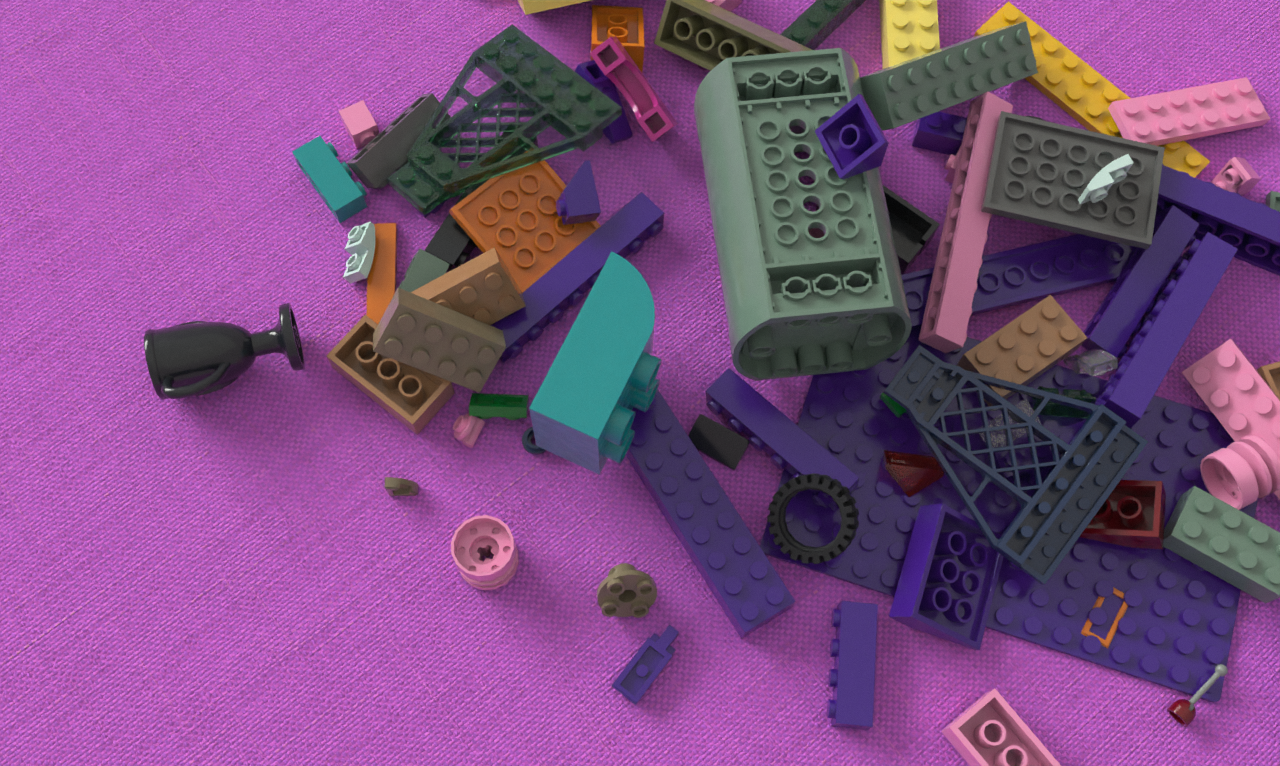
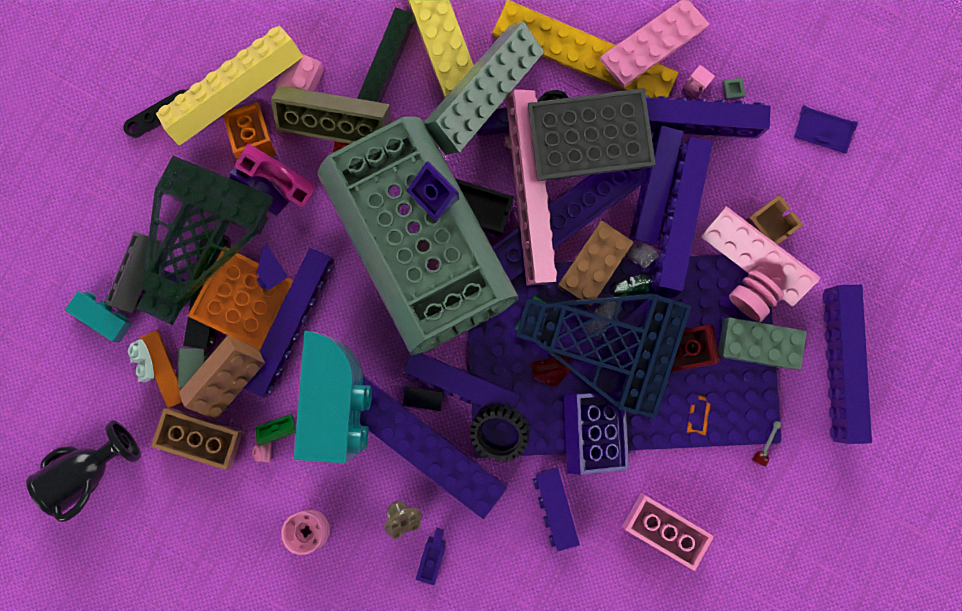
camera: 20 degrees left, 15 degrees up
bright pink brick [339,100,379,149] -> none
dark tan brick [373,288,506,393] -> none
dark tan tile [385,477,418,496] -> none
light aqua slope [1078,154,1133,204] -> none

